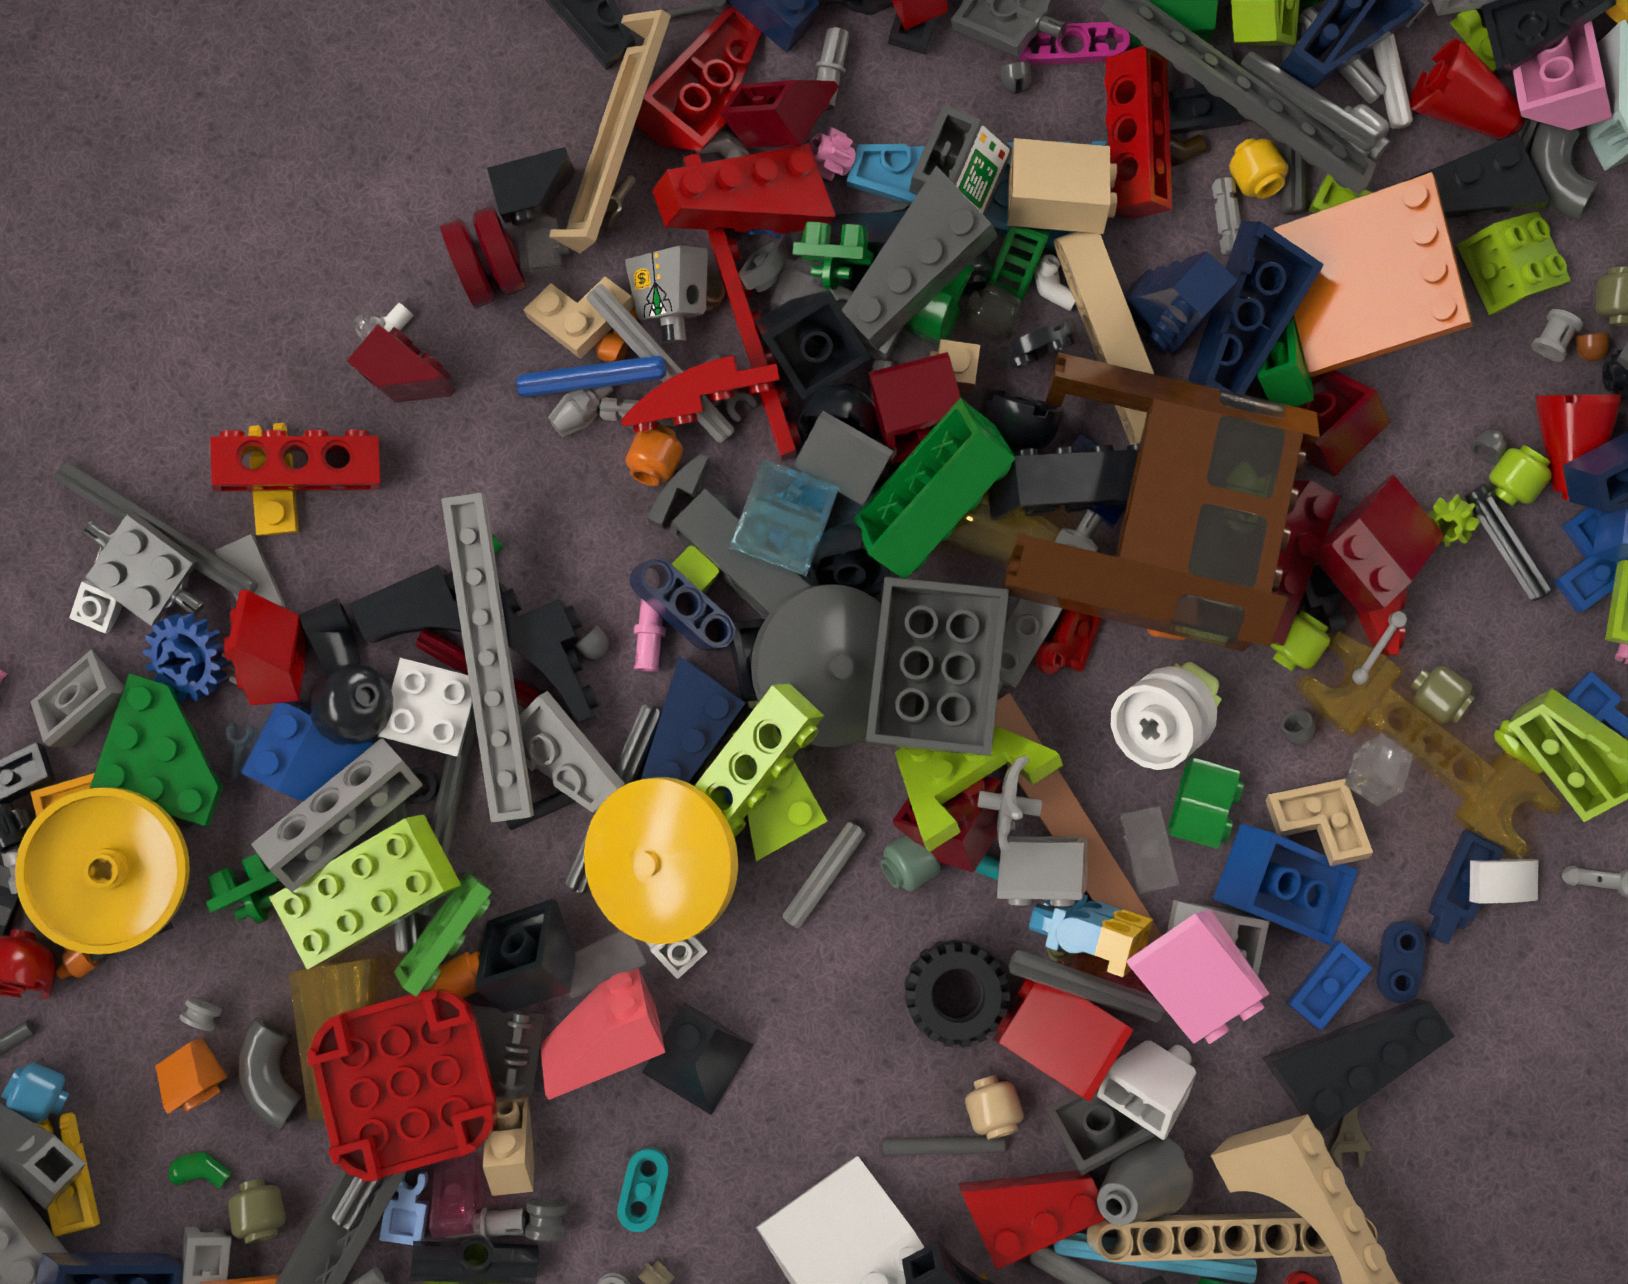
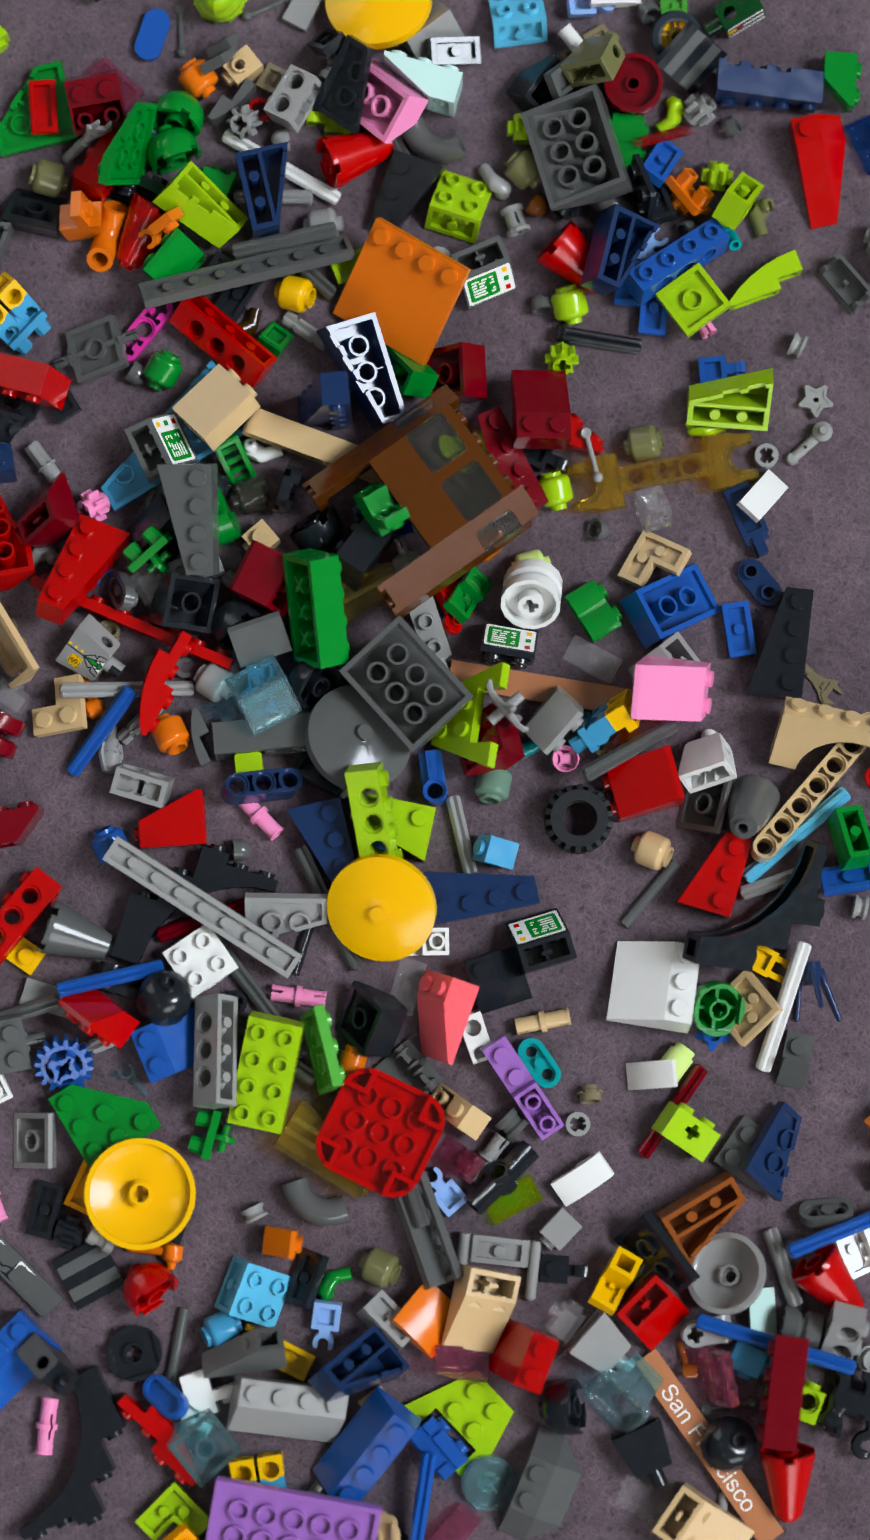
camera: 50 degrees left, 0 degrees up
none -> dark grey cone [36,900,115,960]
none -> blue axle [56,960,164,997]
none -> blue head [90,824,128,867]
none -> light grey brick [109,762,175,808]
none -> red slope [134,789,207,850]
none -> green head [143,349,183,391]
none -> light grey head [194,663,235,702]
none -> medium azure bracket [214,1255,292,1327]
none -> green slope [257,321,294,360]
none -> bright pink pin [270,984,327,1007]
none -> black plate [285,1247,329,1310]
none -> light blue plate [311,1299,342,1350]
none -> green brick [353,482,411,536]
none -> blue piece [418,750,448,806]
none -> dark blue wedge [422,872,540,926]
none -> green slope [442,566,493,624]
none -> slope [449,235,518,310]
none -> white leg [463,1009,490,1065]
none -> dark azure brick [472,834,519,870]
none -> light grey arm [478,163,512,200]
none -> slope [479,621,539,669]
none -> medium lavender slope [480,1033,565,1141]
none -> black slope [505,908,577,976]
none -> tan pin [514,1008,572,1035]
none -> bright pink wheel [551,745,580,772]
none -> light grey bush [754,443,779,469]

